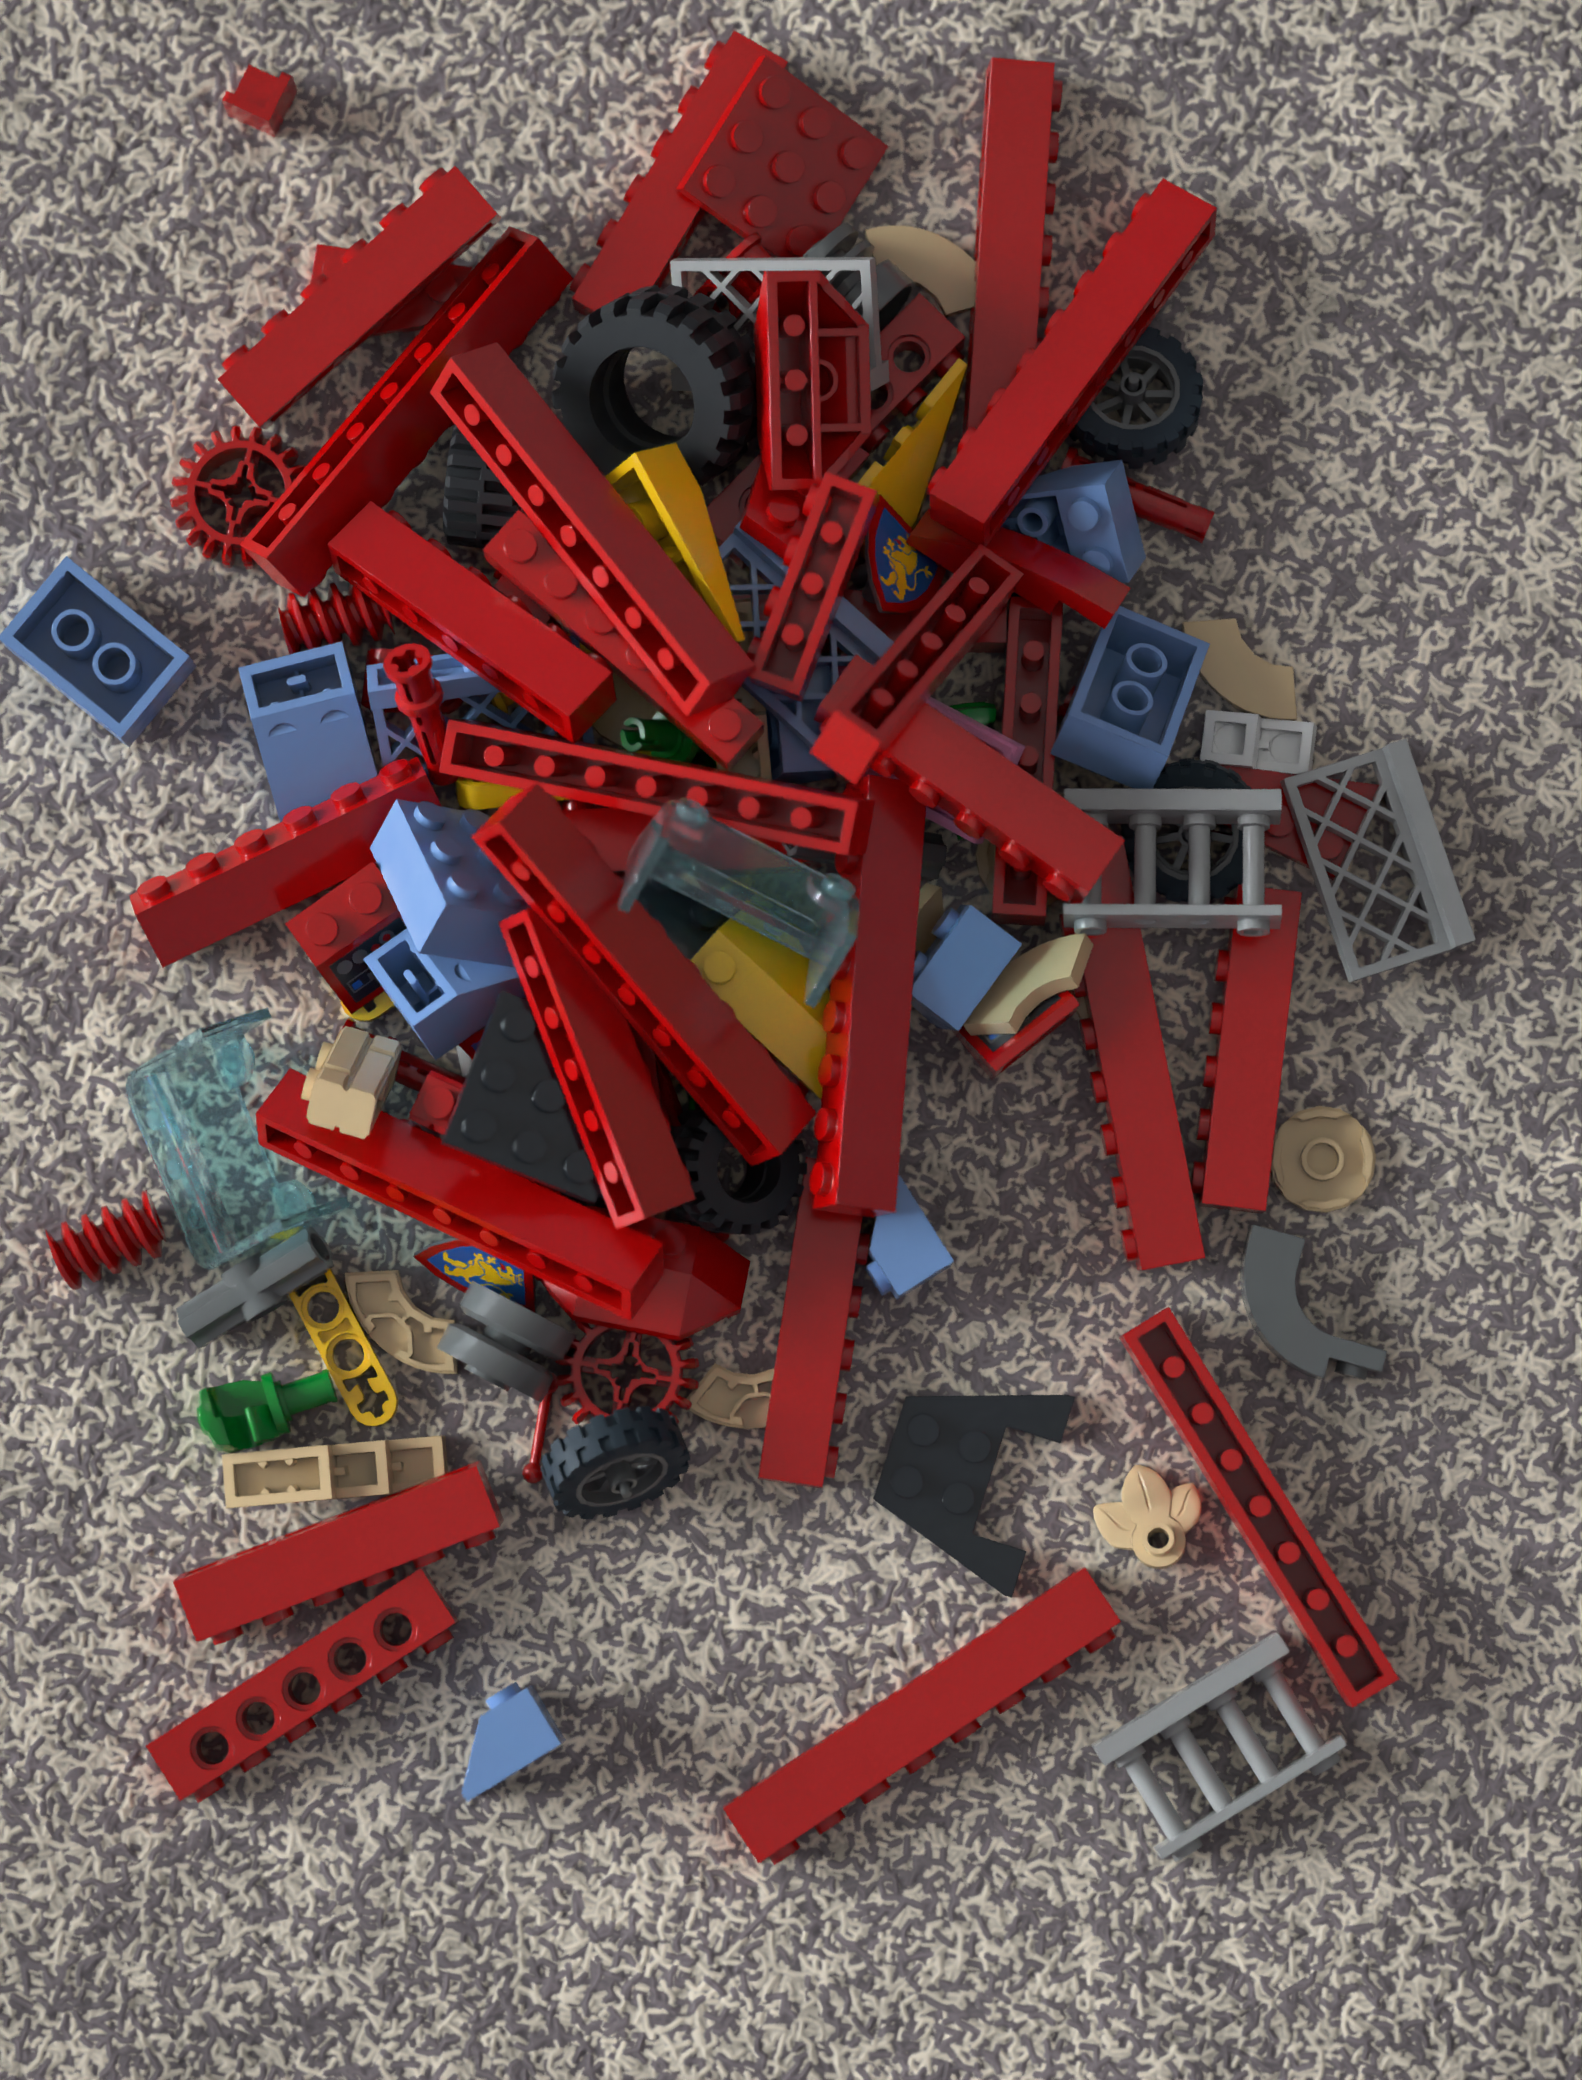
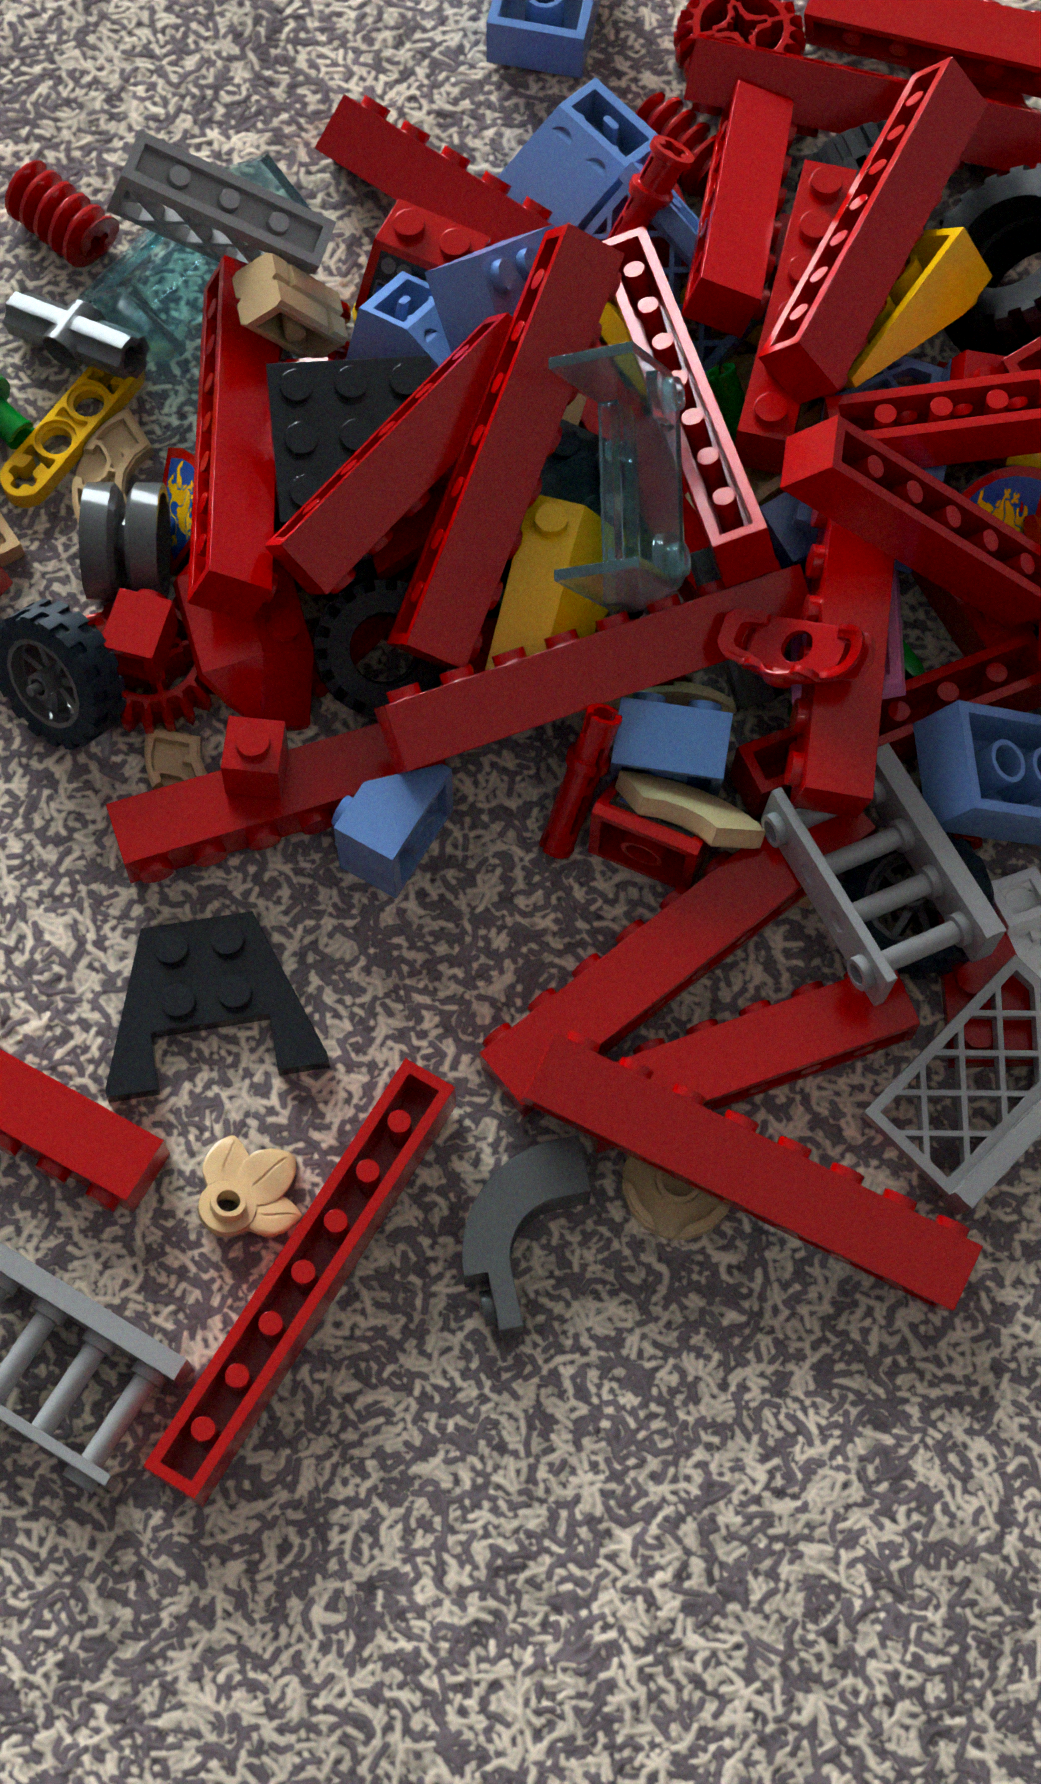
camera: 60 degrees right, 15 degrees down
none -> red brick [103,588,179,683]
none -> light grey fence [106,129,336,275]
none -> red brick [221,715,288,799]
none -> red brick [520,1030,983,1311]
none -> red pin [539,703,623,859]
none -> red piece [717,607,876,688]

